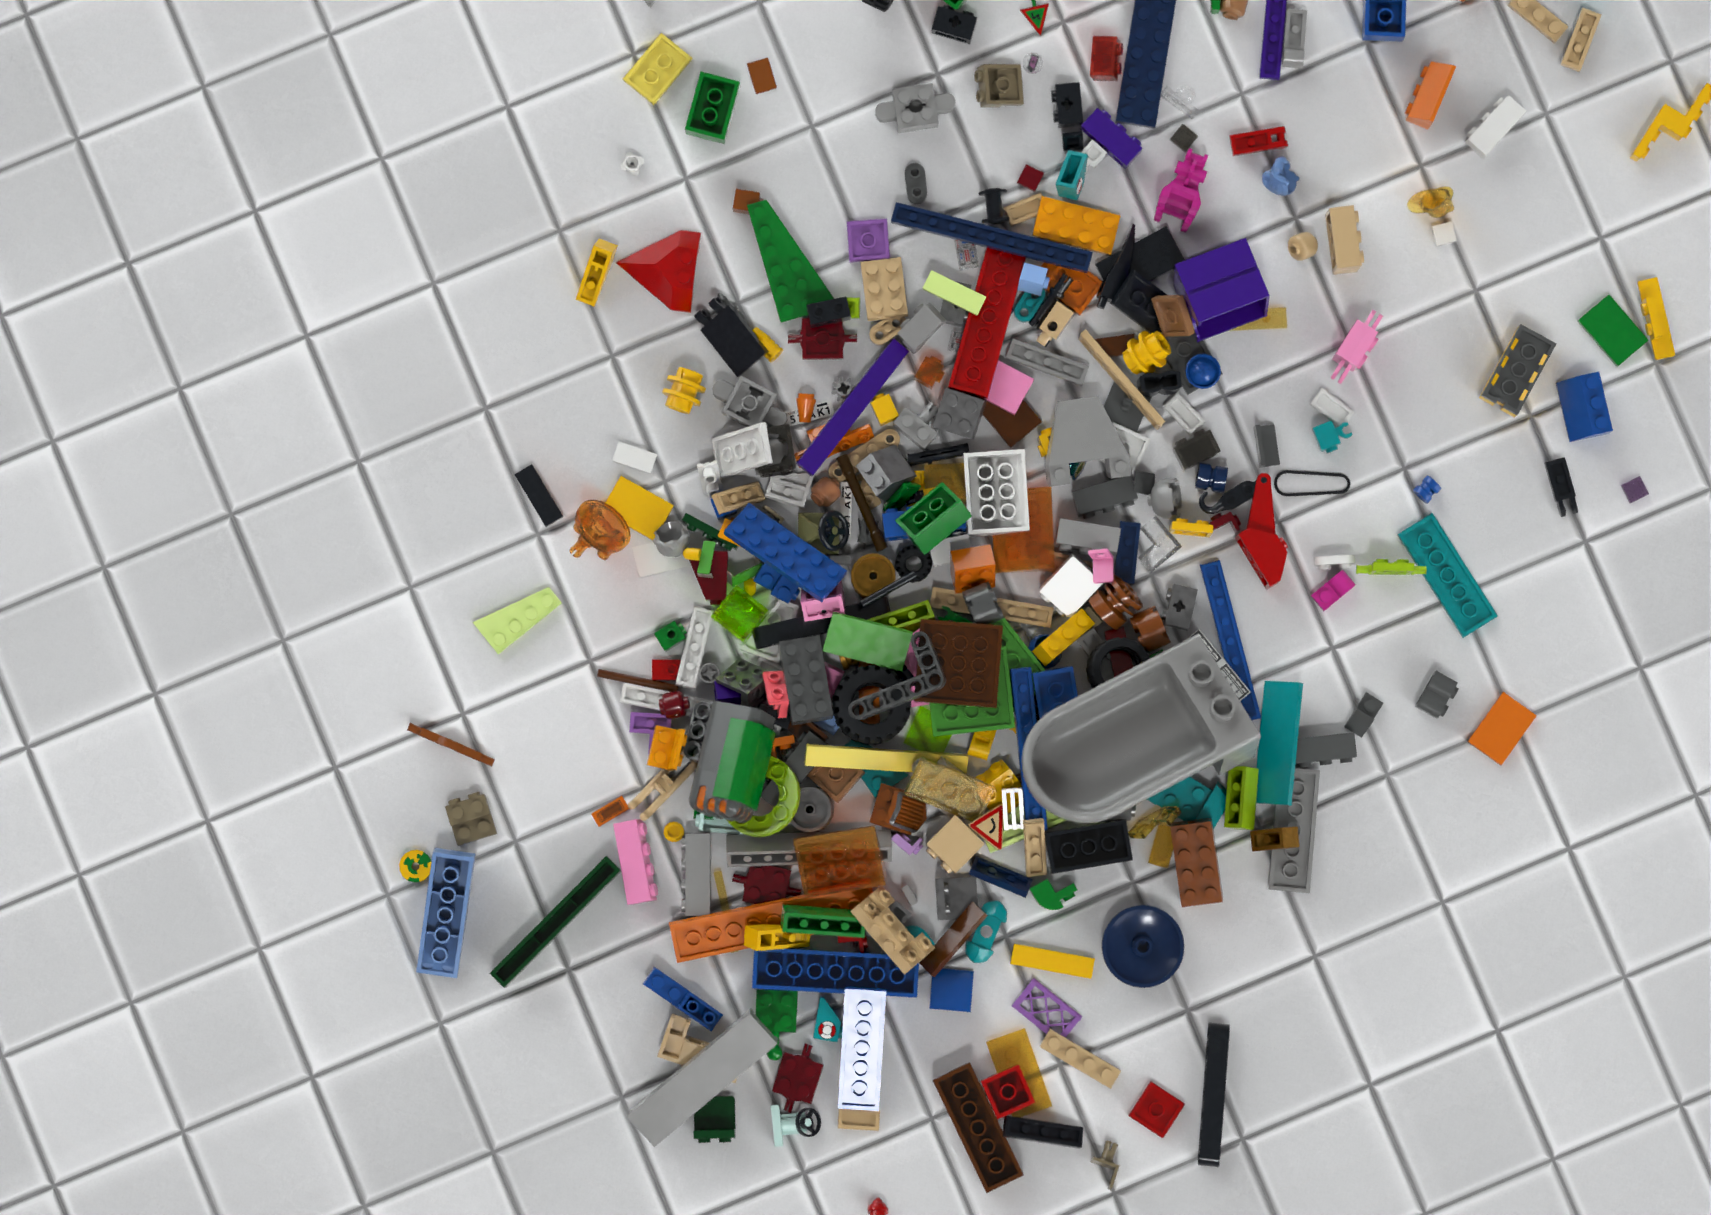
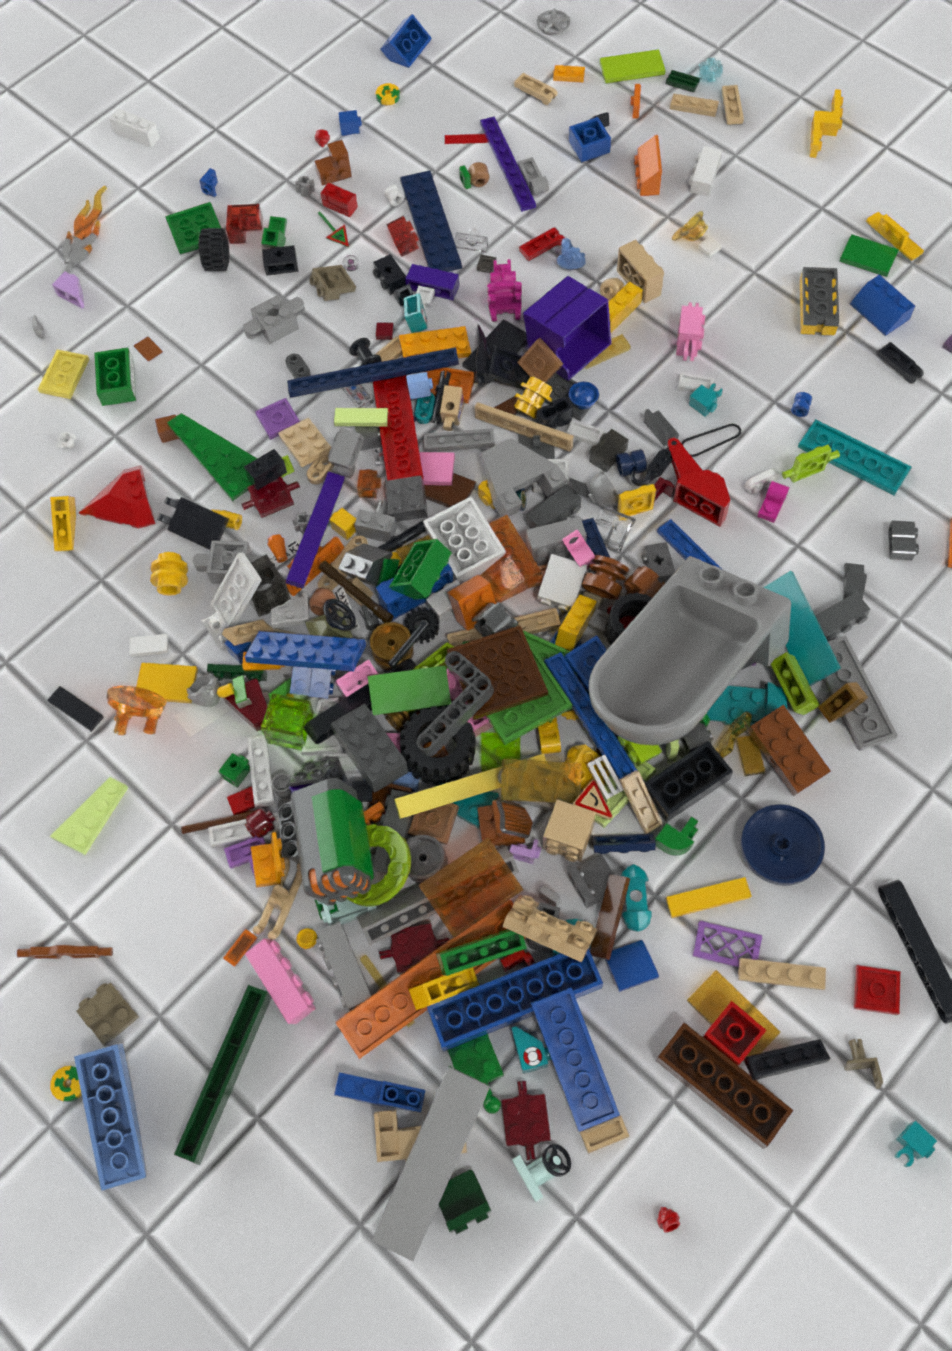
camera: 20 degrees left, 20 degrees down
coral bracket [762,671,789,718] -> none
none -> yellow brick [608,281,643,333]

